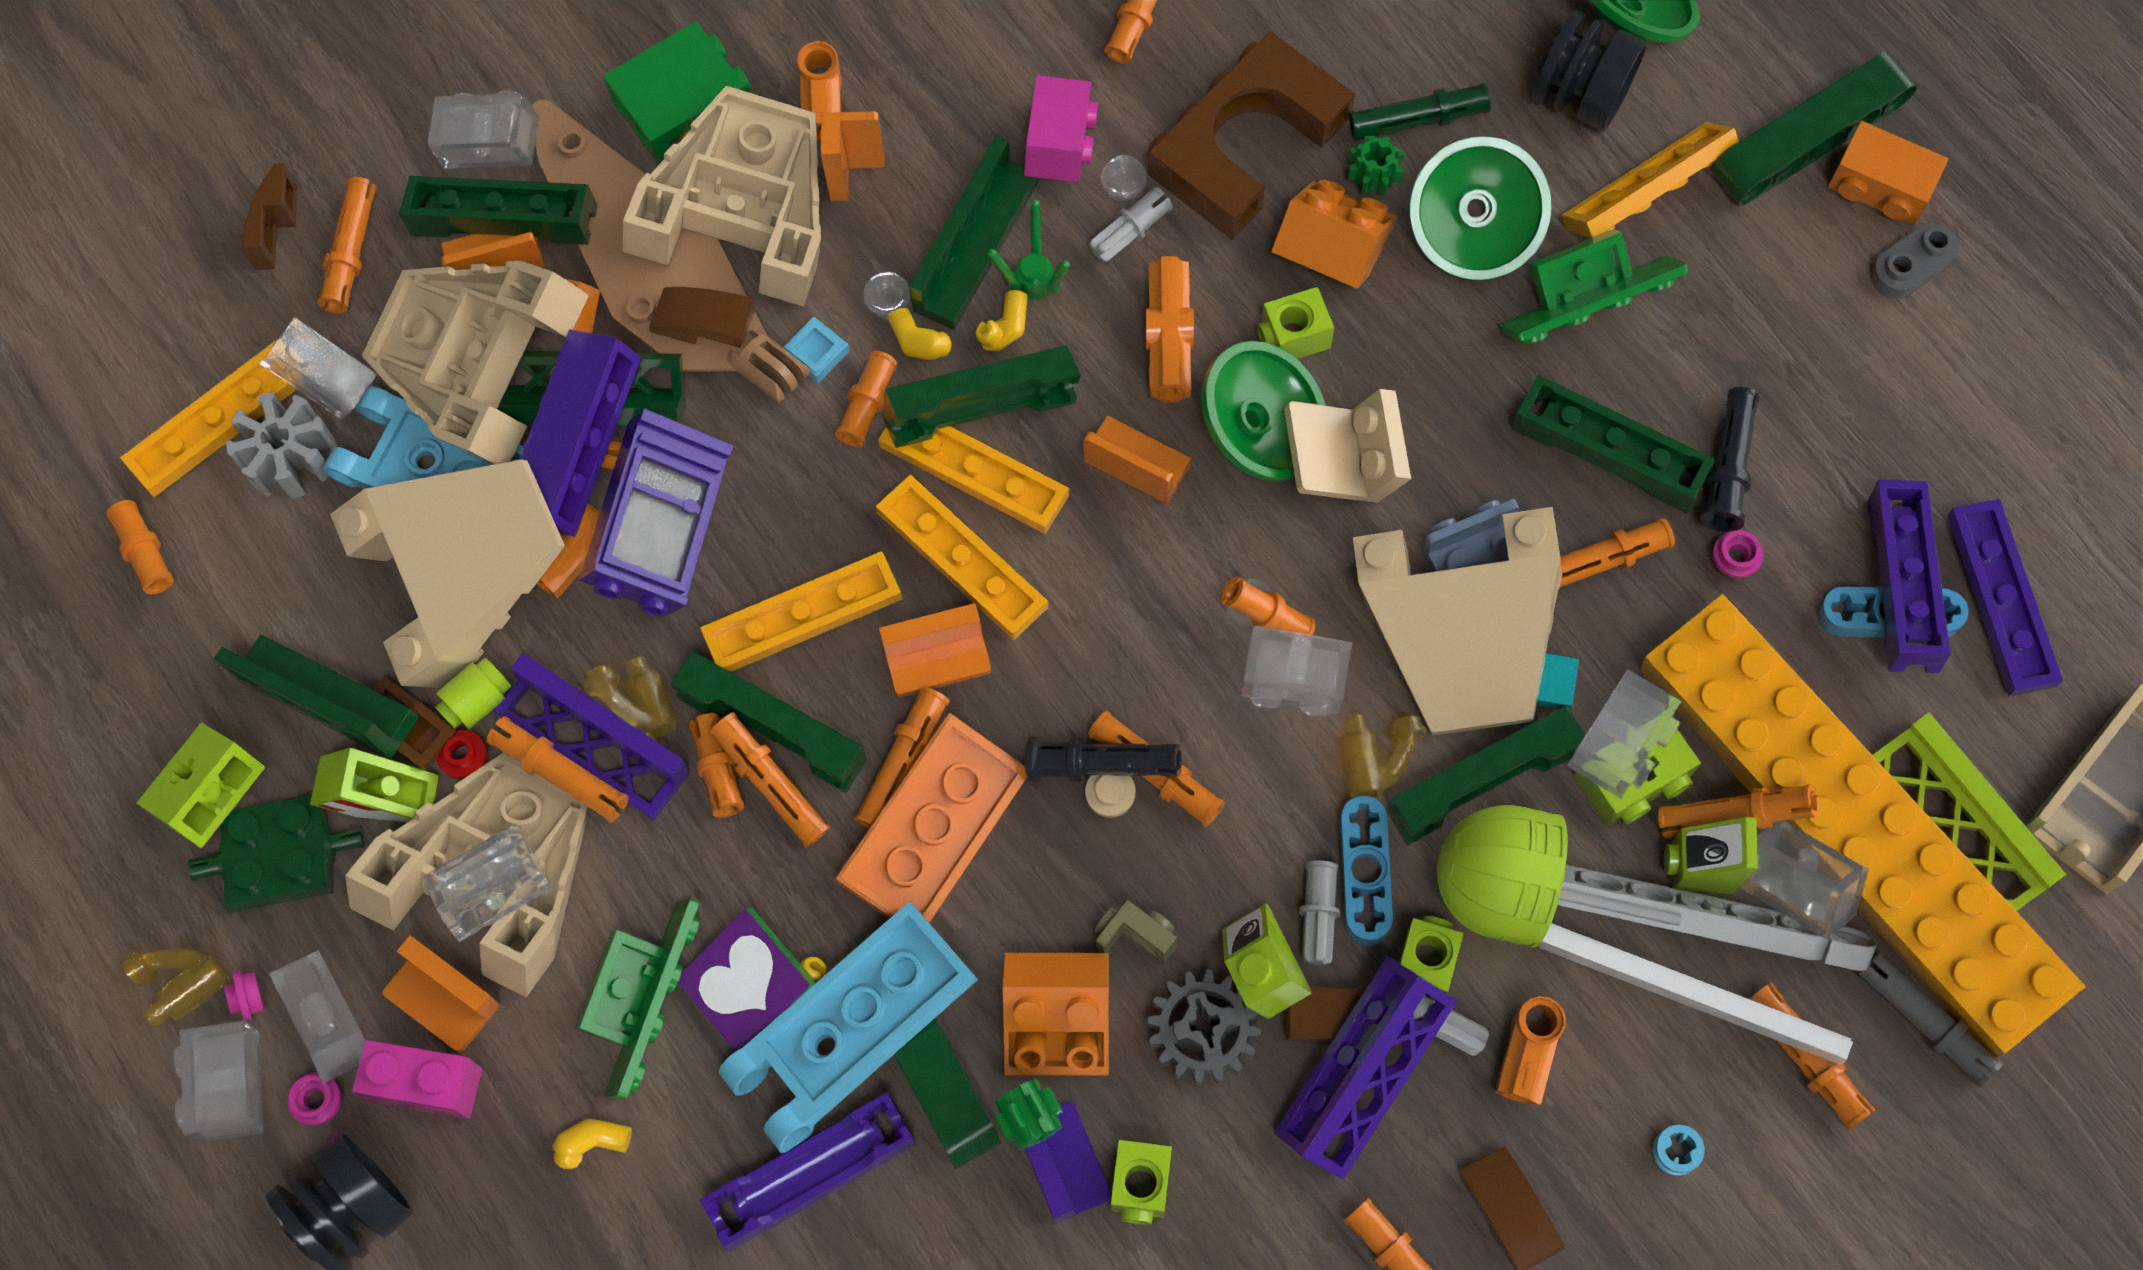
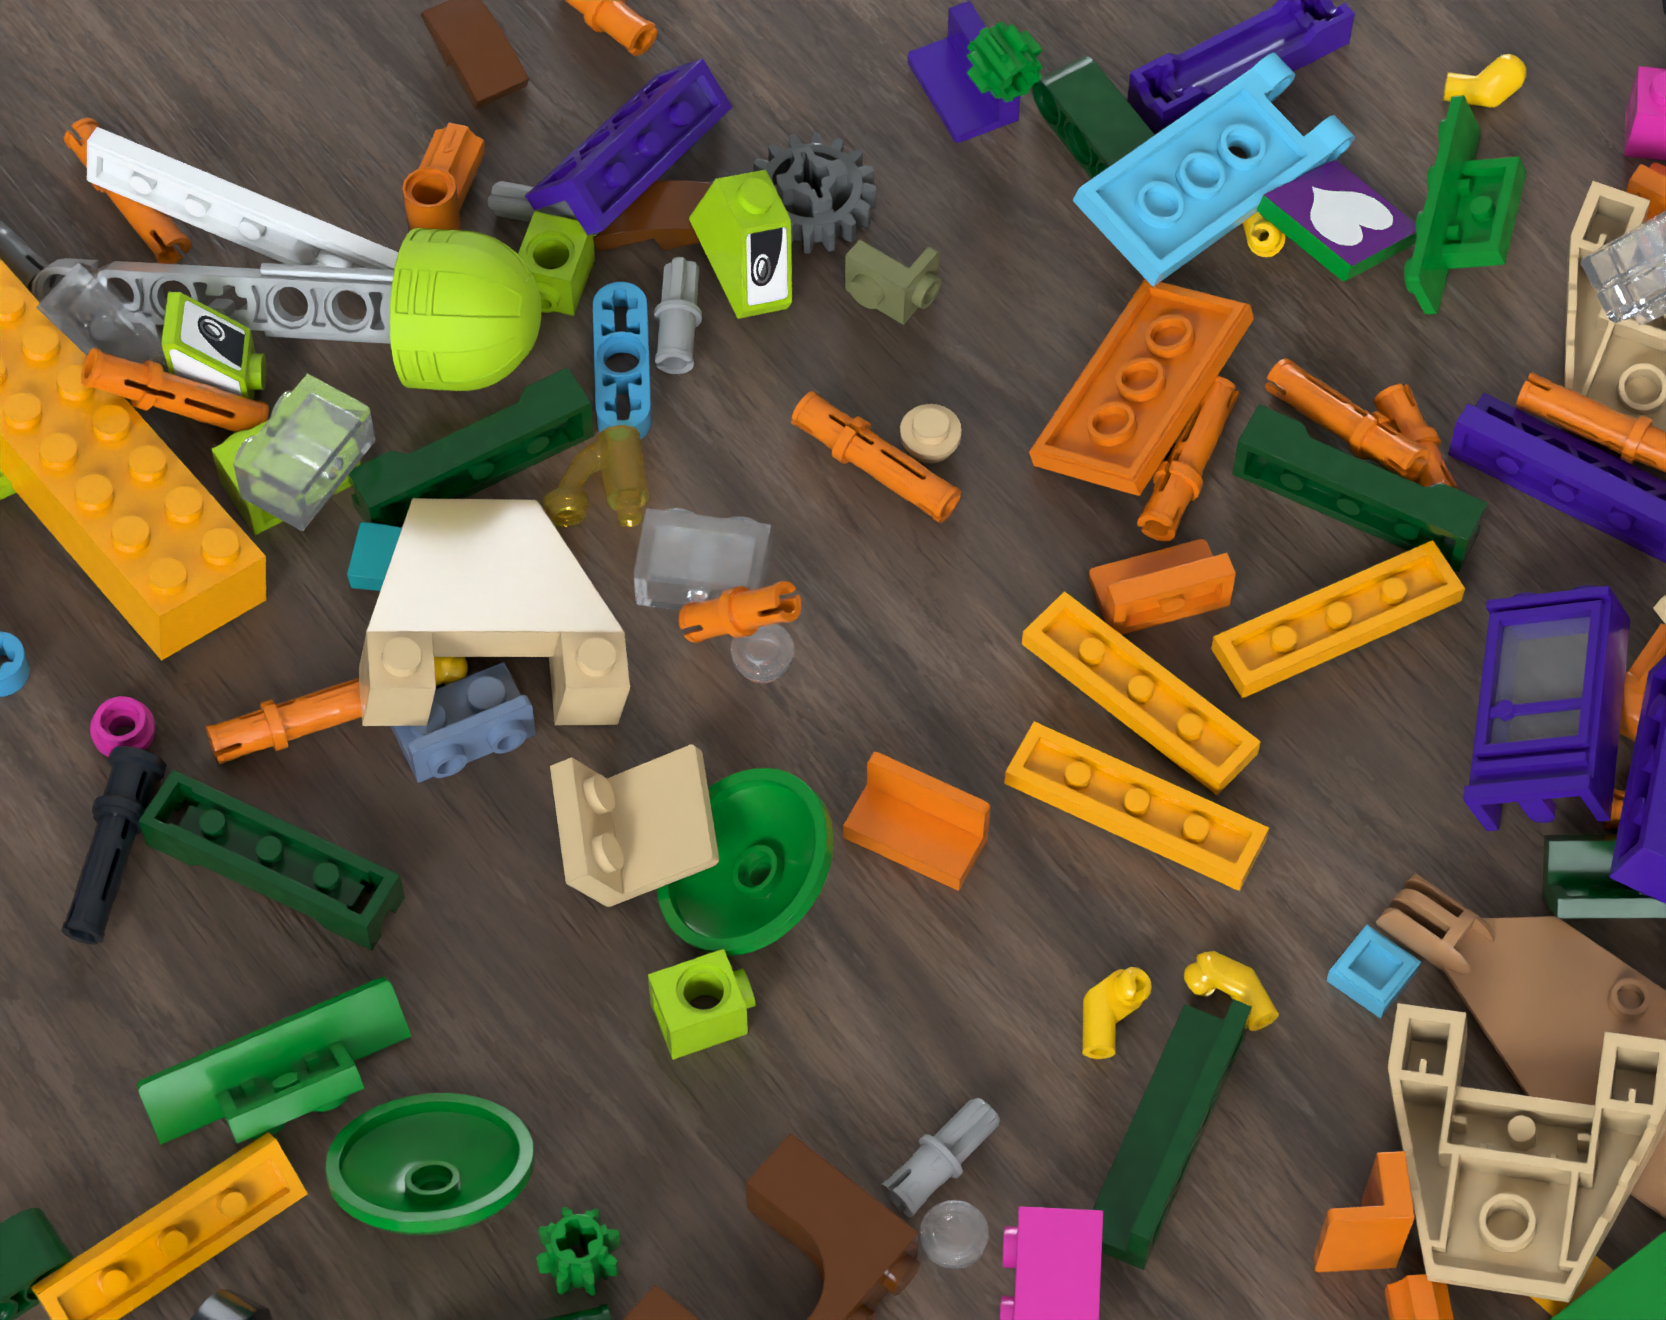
camera: 175 degrees right, 10 degrees down
clear yellow plant [583,657,678,739] -> none
reddish brown slope [649,287,755,348] -> none
orange pin [835,351,898,447] -> none
clear plate [863,271,911,318] -> none
dark green piece [883,345,1081,448] -> none
green plant [987,199,1070,300] -> none
orange slope [1003,953,1109,1076] -> none
black pin [1025,737,1182,782] -> none
lime brick [1111,1140,1172,1225] -> none
orange piece [1146,256,1194,403] -> none
orange slope [1271,180,1398,289] -> none
medium azure bush [1652,1124,1705,1176] -> none

